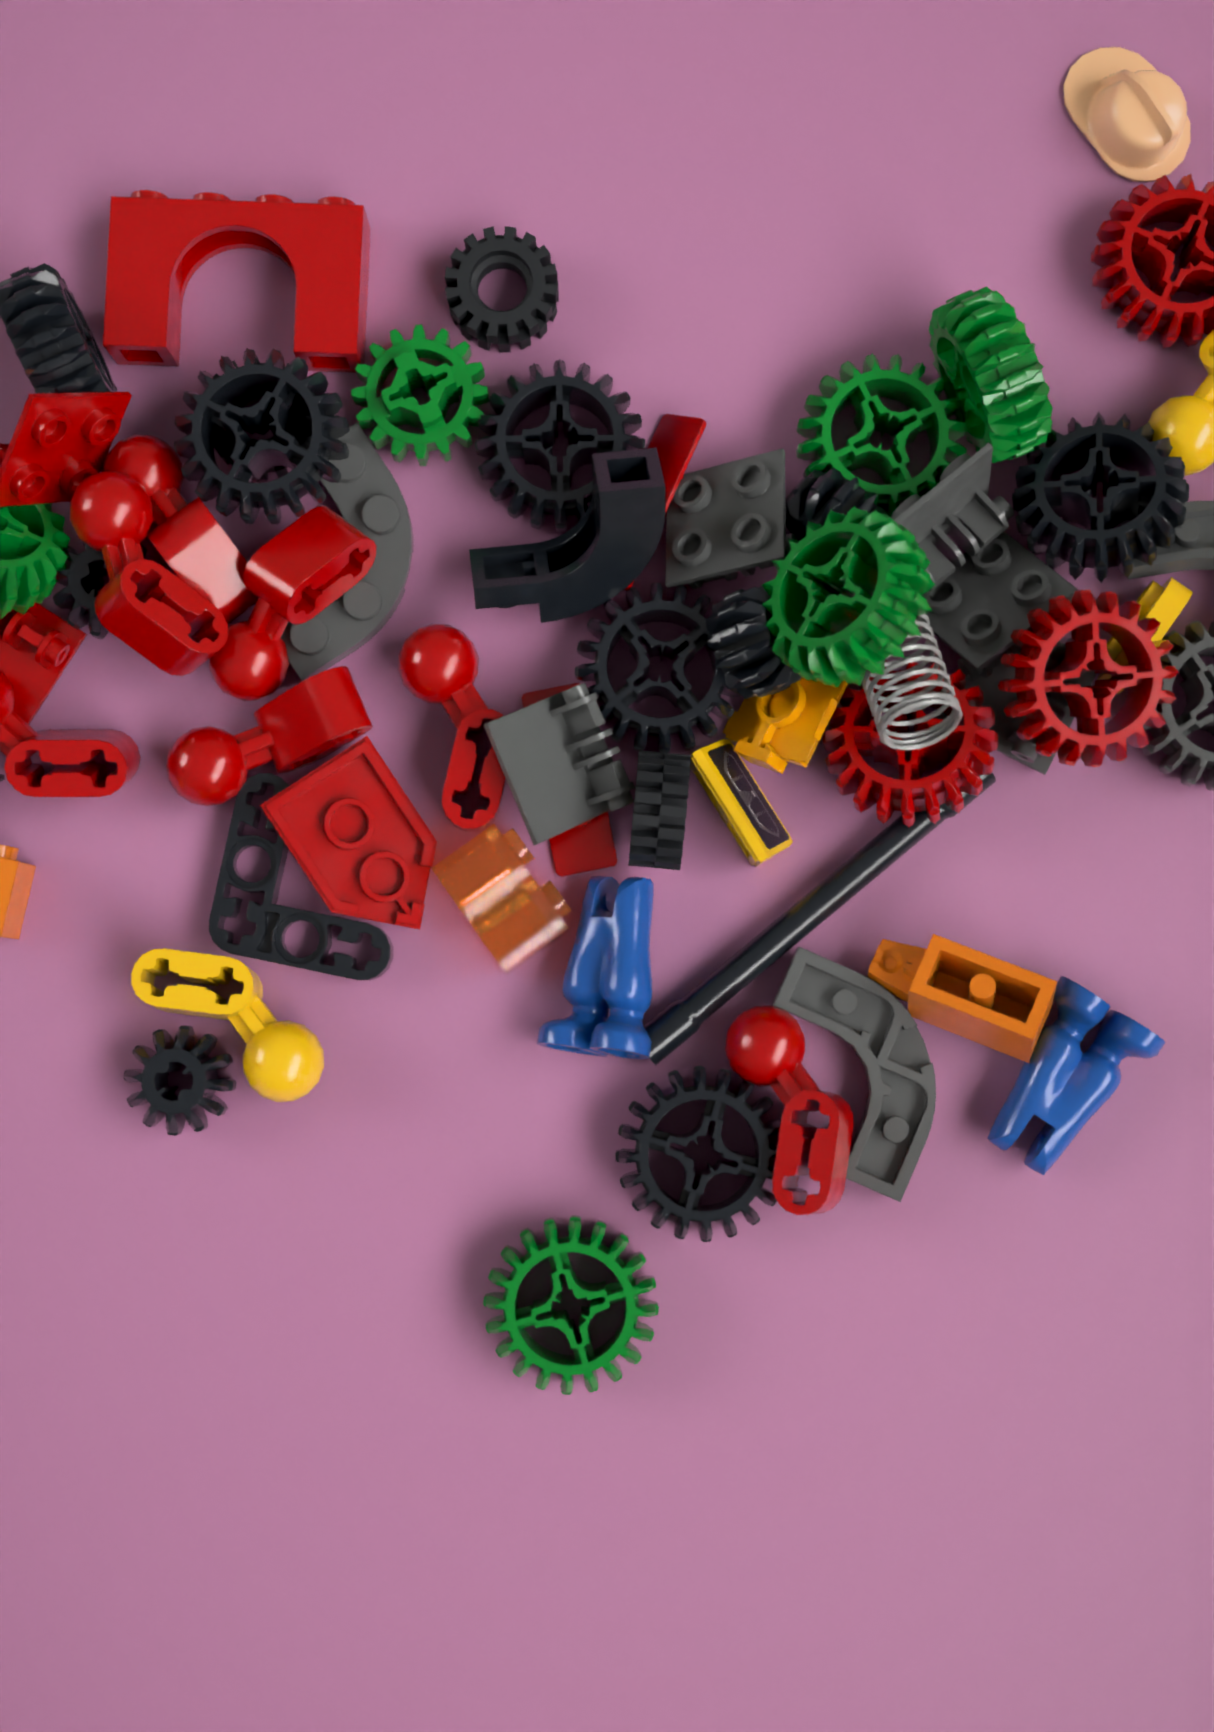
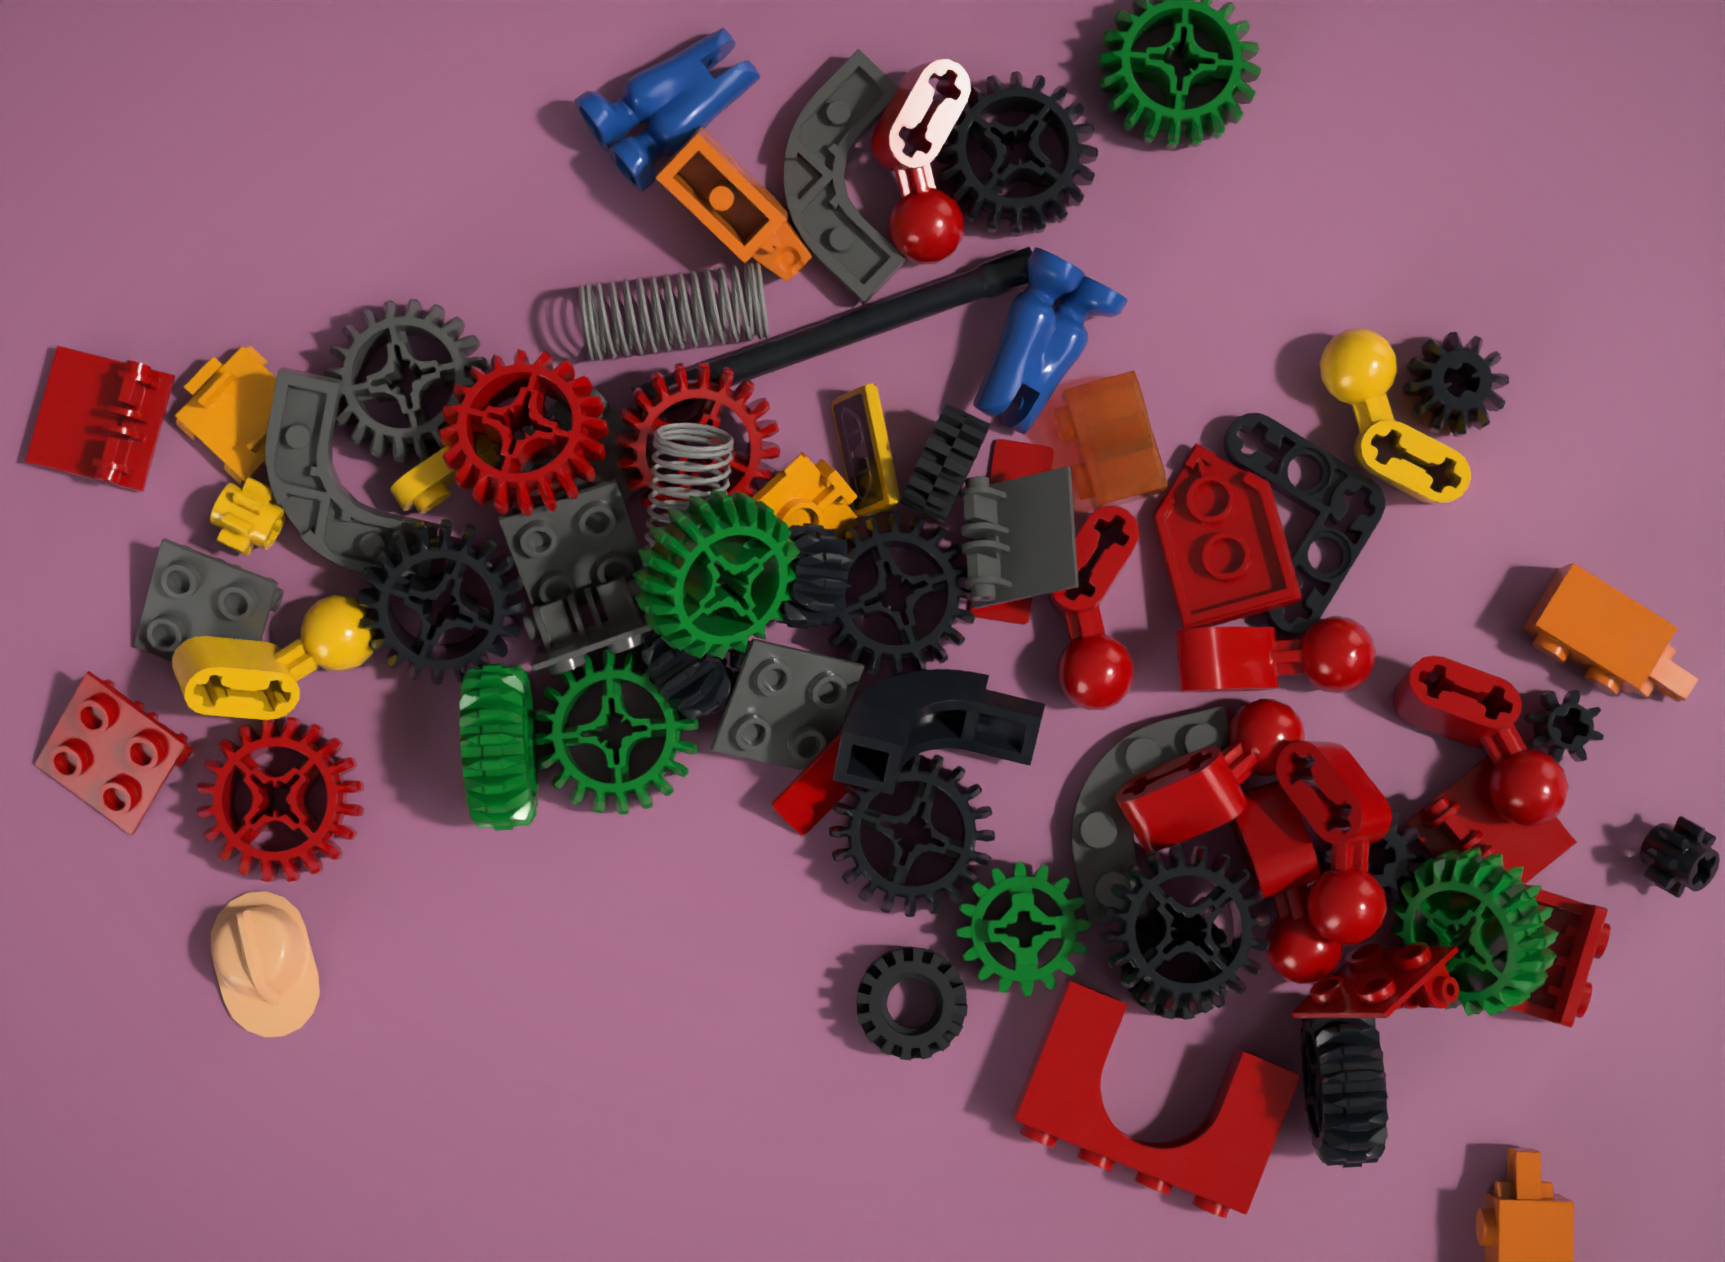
camera: 165 degrees left, 0 degrees up
none -> light grey piece [579,262,770,361]

